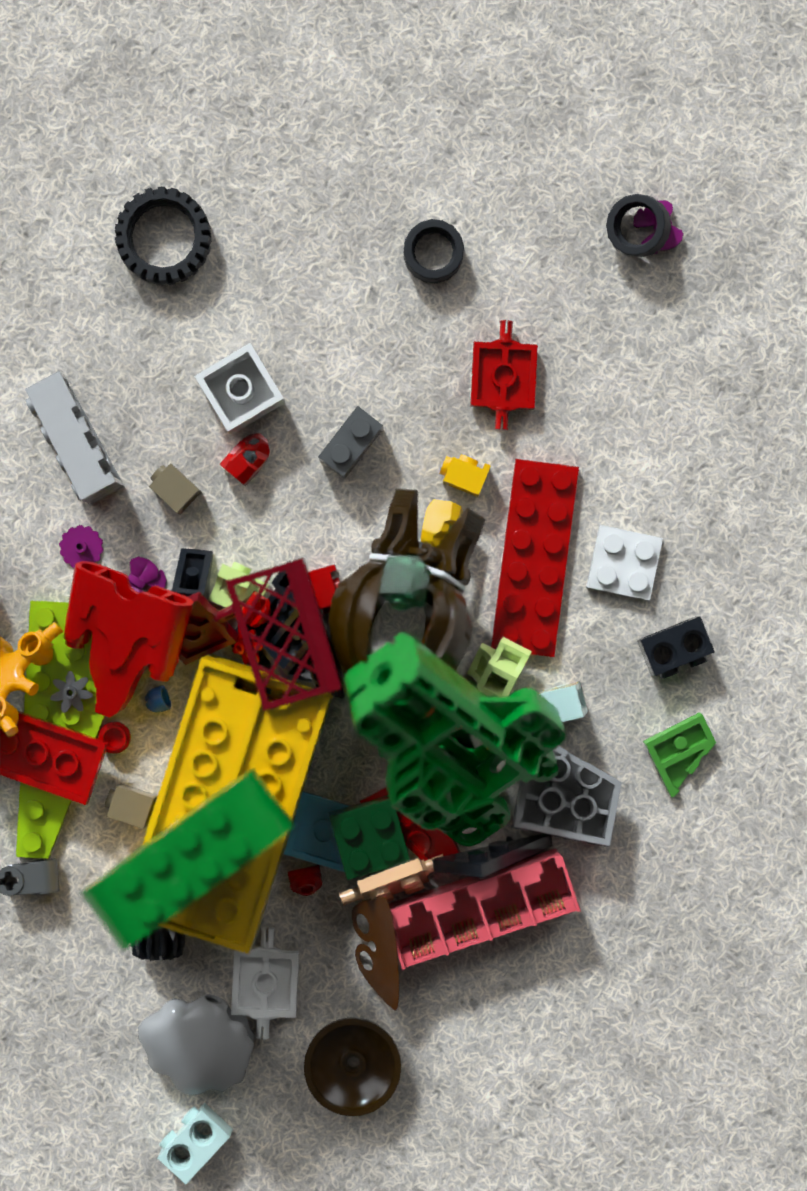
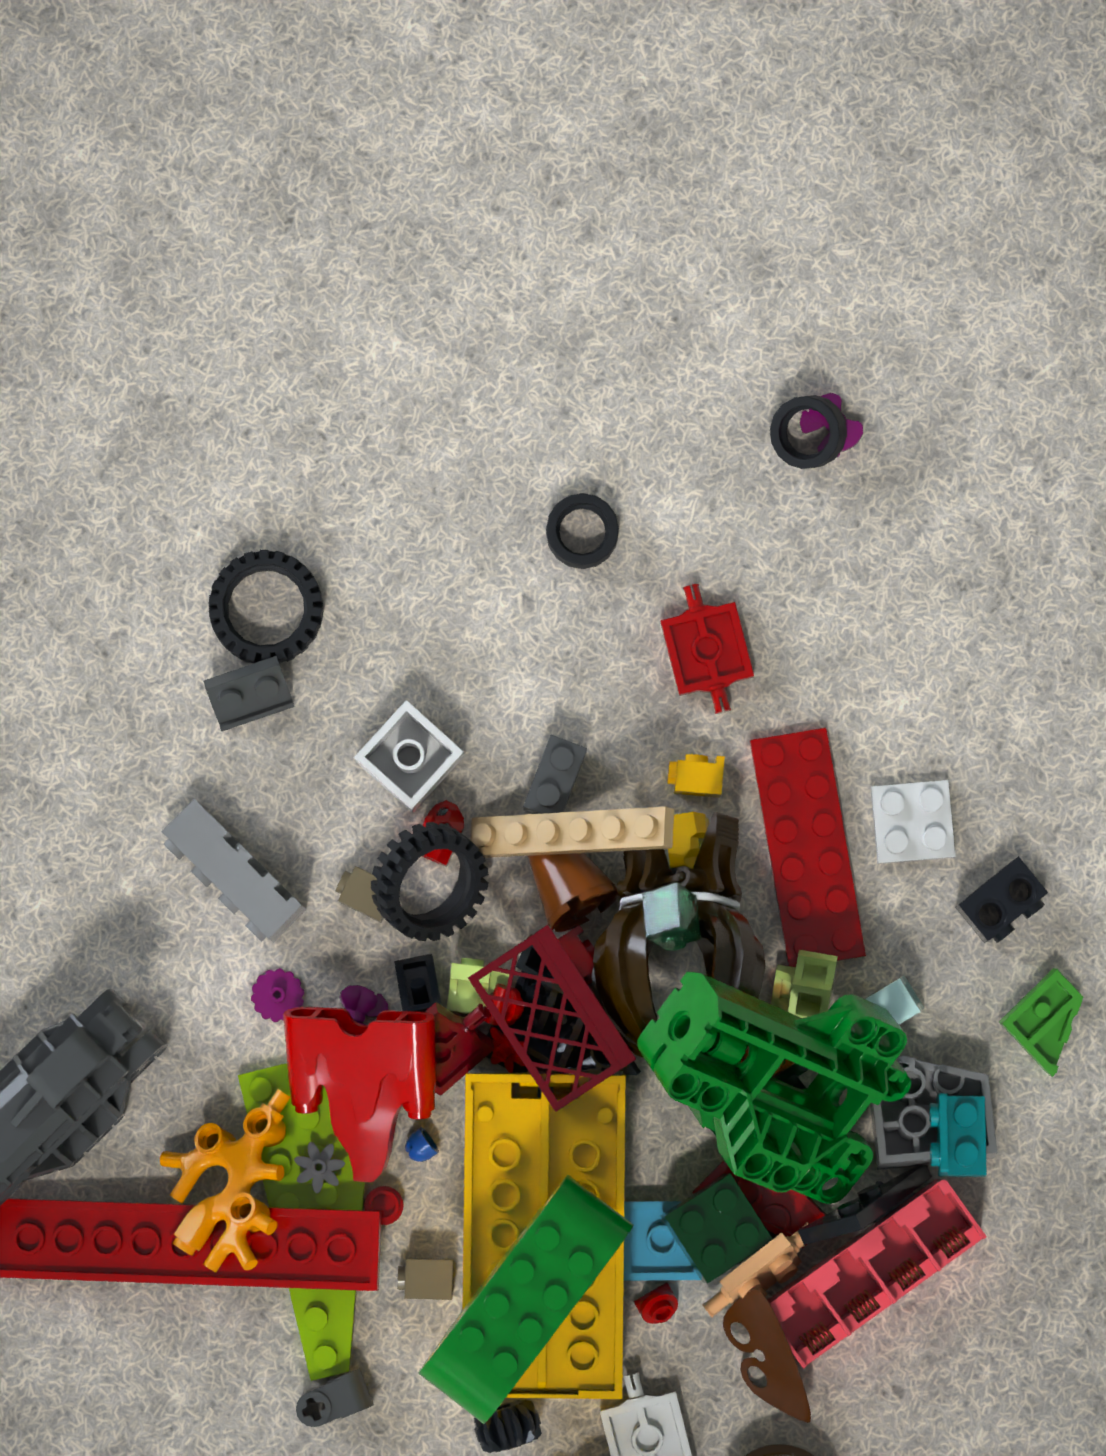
camera: 15 degrees left, 5 degrees down
none -> dark grey plate [203,656,295,731]
none -> black tyre [371,822,489,942]
none -> tan plate [470,806,674,858]
none -> dark orange cone [528,853,619,933]
none -> teal bracket [929,1093,987,1177]

